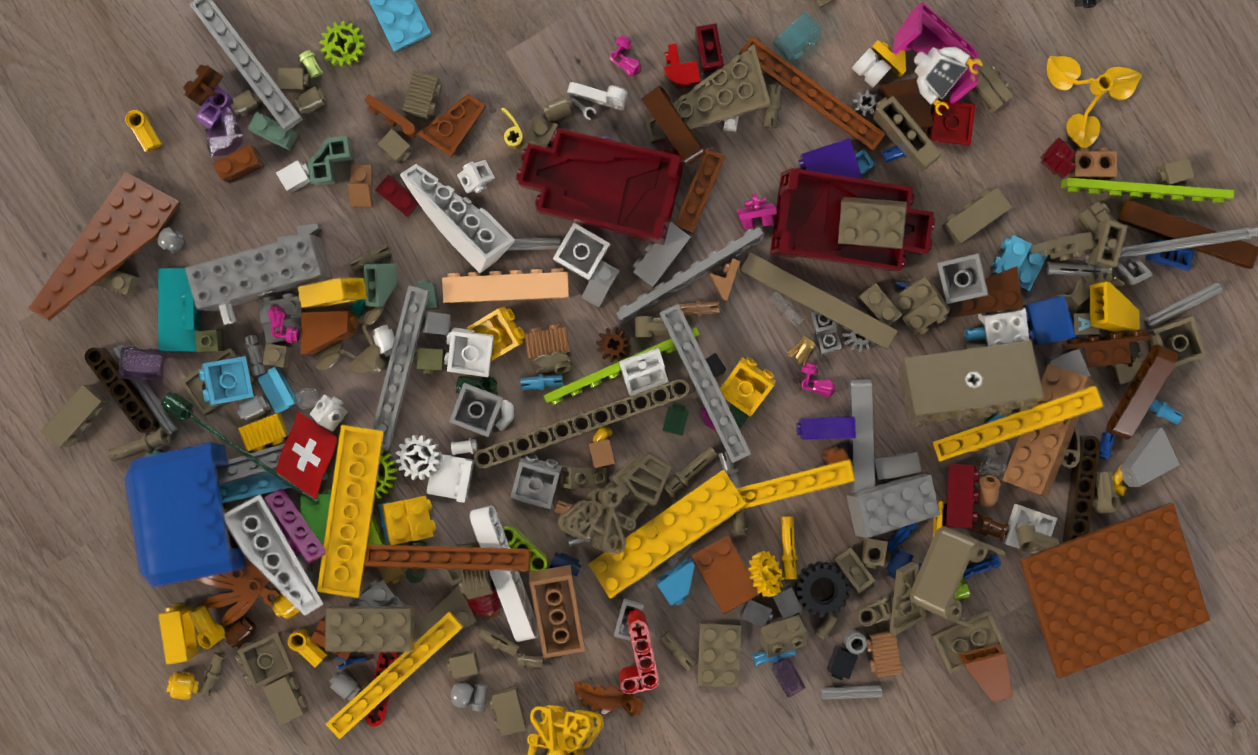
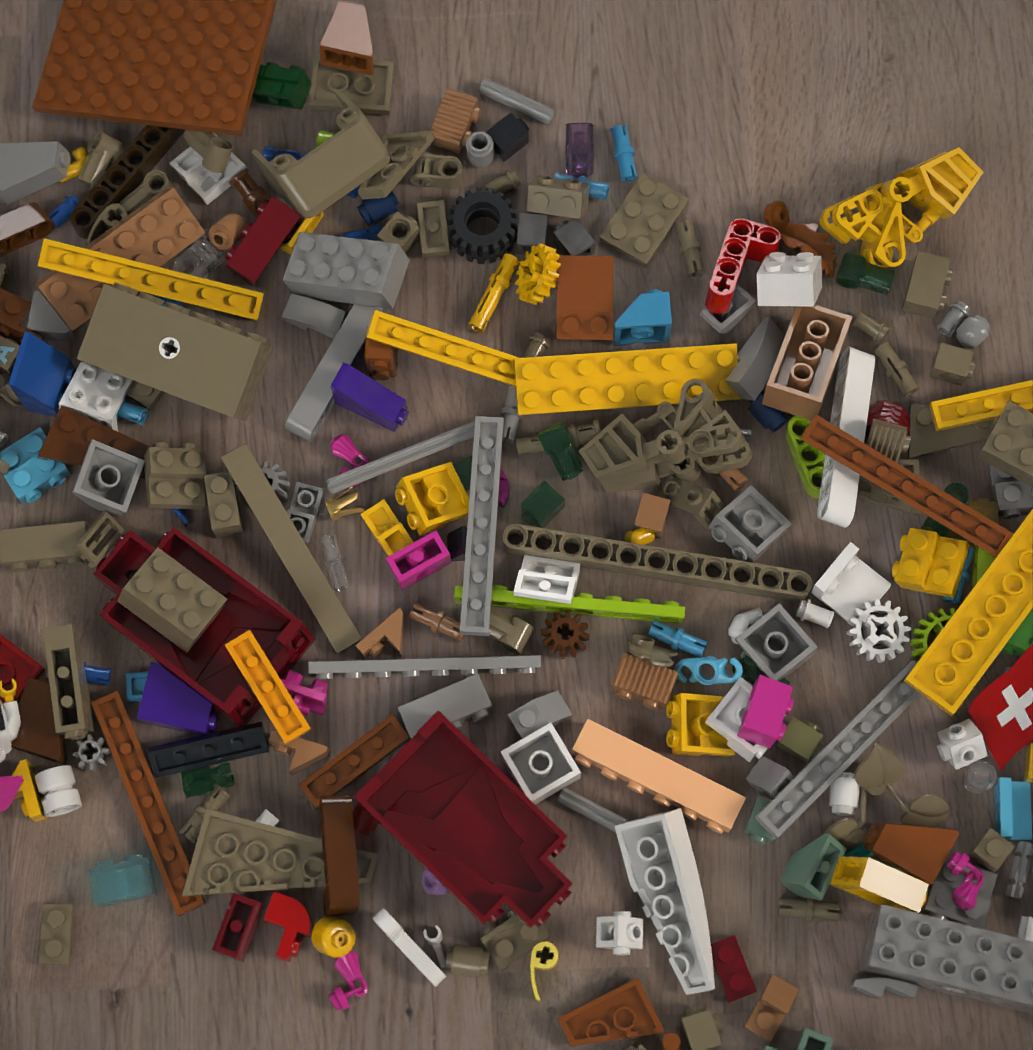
camera: 145 degrees left, 15 degrees down
none -> dark tan tile [72,510,125,568]
none -> dark tan piece [119,170,172,215]
none -> black plate [148,721,269,778]
none -> clear green plate [181,763,235,798]
none -> light orange plate [225,630,311,745]
none -> dark green brick [252,62,312,110]
none -> medium nougat slope [268,730,330,775]
none -> yellow head [311,916,356,958]
none -> light grey axle [326,421,475,494]
none -> yellow slope [360,499,414,557]
none -> dark pink brick [386,530,452,590]
none -> clear green piece [536,420,584,481]
none -> dark azure pin [610,125,638,182]
none -> medium azure piece [674,656,743,685]
none -> light grey slope [725,316,785,400]
none -> dark pink brick [737,675,794,749]
none -> white brick [756,252,822,307]
none -> clear green piece [836,253,895,295]

